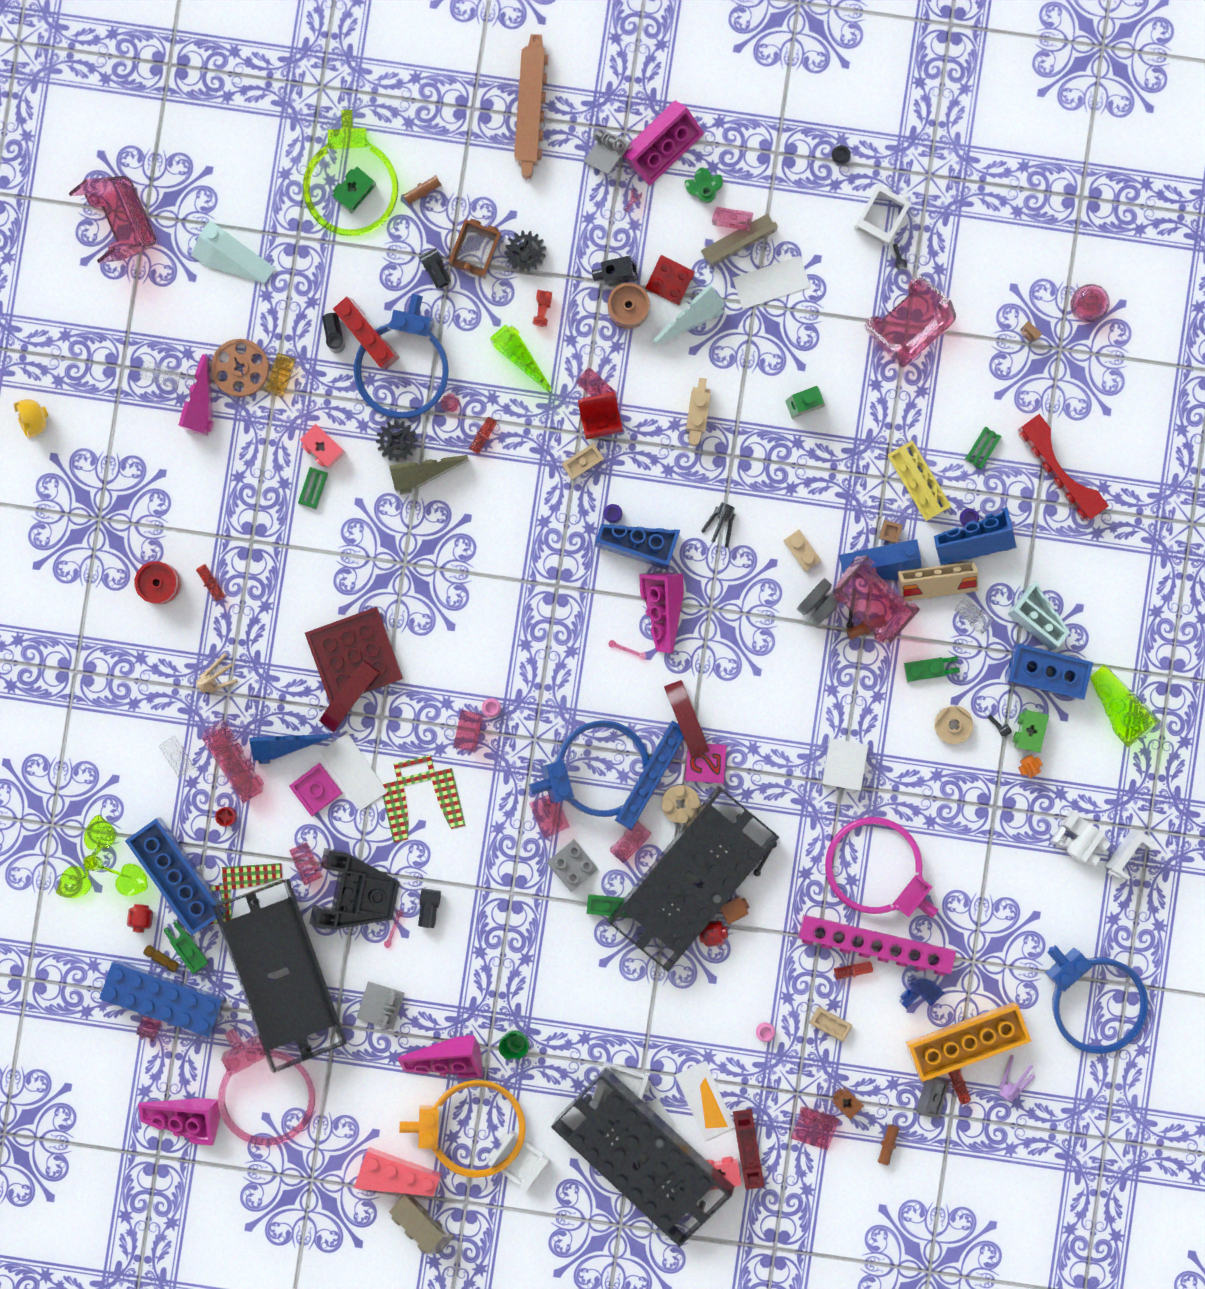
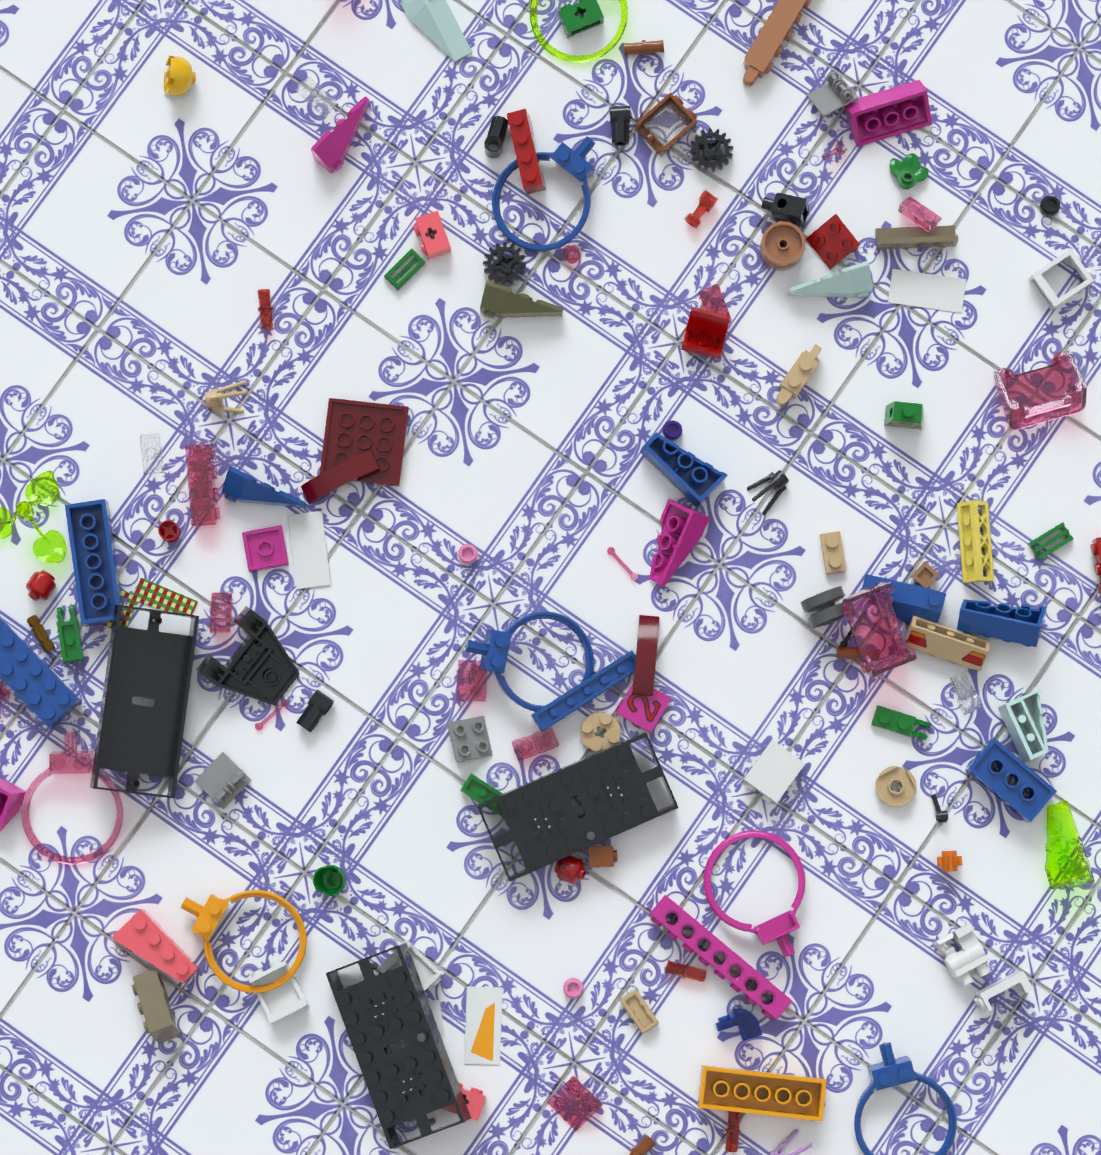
camera: 20 degrees right, 5 degrees down
red wheel [134,561,181,605] -> none
nougat wedge [211,339,269,397] -> none
clear yellow slope [265,353,296,398] -> none
piece [382,755,466,843] -> none
dark pink wedge [398,1035,483,1079] -> none
clear pink panel [453,710,484,752] -> none
clear red axle [469,417,497,454] -> none
clear neon green wedge [490,324,552,394] -> none
tan plate [561,443,604,480] -> none
dark red slope [732,1108,765,1190] -> none
black hinge [753,842,777,877] -> none
dark orange brick [832,1087,864,1120] -> none
black hand [893,243,907,270] -> none
flat silver slope [916,1077,950,1119] -> none
dark purple plate [959,508,979,526] -> none
bright green brick [1013,710,1049,753] -> none

